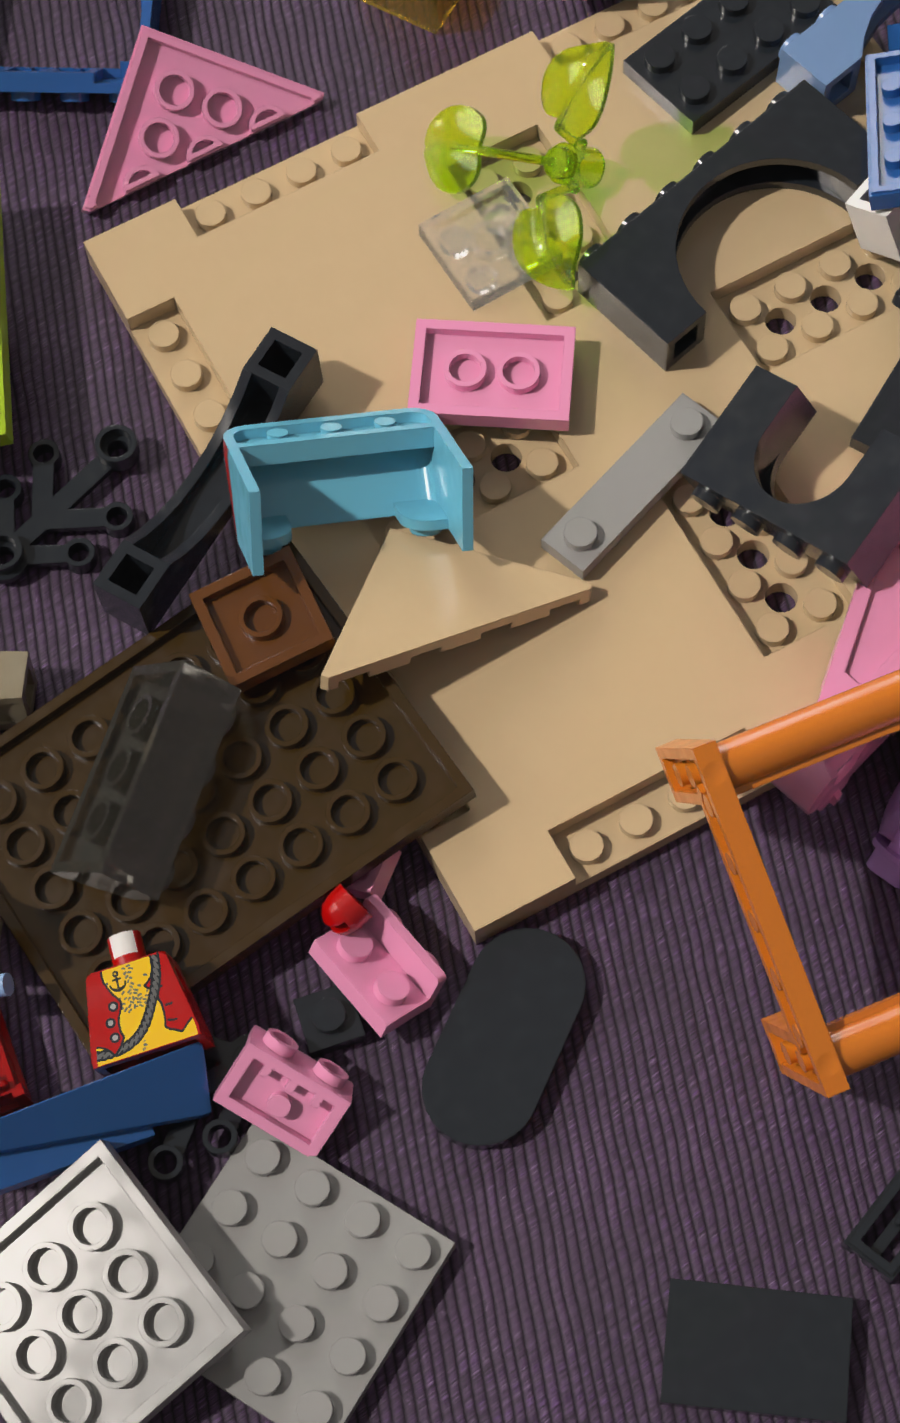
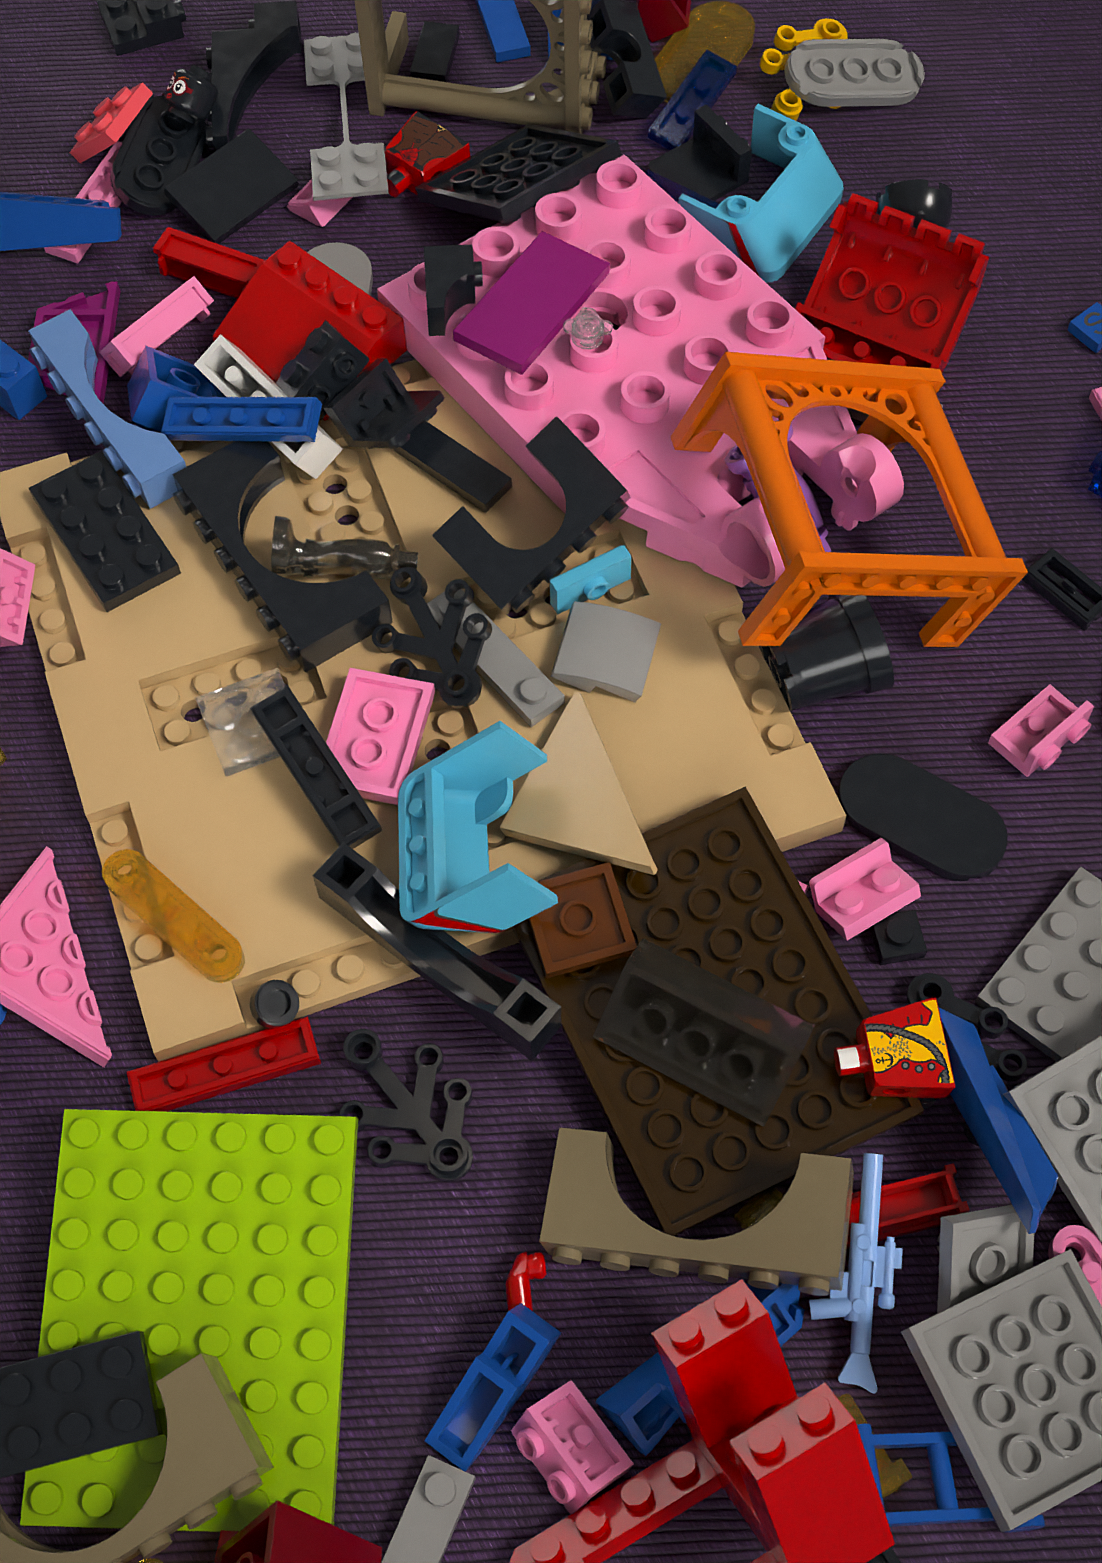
camera: 85 degrees left, 5 degrees down
bright pink bracket [213,1025,354,1156] -> none
red hinge [321,883,373,935] -> none
clear neon green plant [424,41,615,290] -> none
none -> clear yellow plate [102,849,245,983]
none -> red tile [127,1016,321,1112]
none -> black plate [250,685,382,849]
none -> black tile [250,980,299,1028]
none -> clear smoke piece [271,516,418,579]
none -> black plant [372,567,492,708]
none -> medium azure plate [550,545,631,614]
none -> light grey slope [550,601,661,702]
none -> black piece [760,595,894,711]
none -> bright pink bracket [988,684,1094,777]

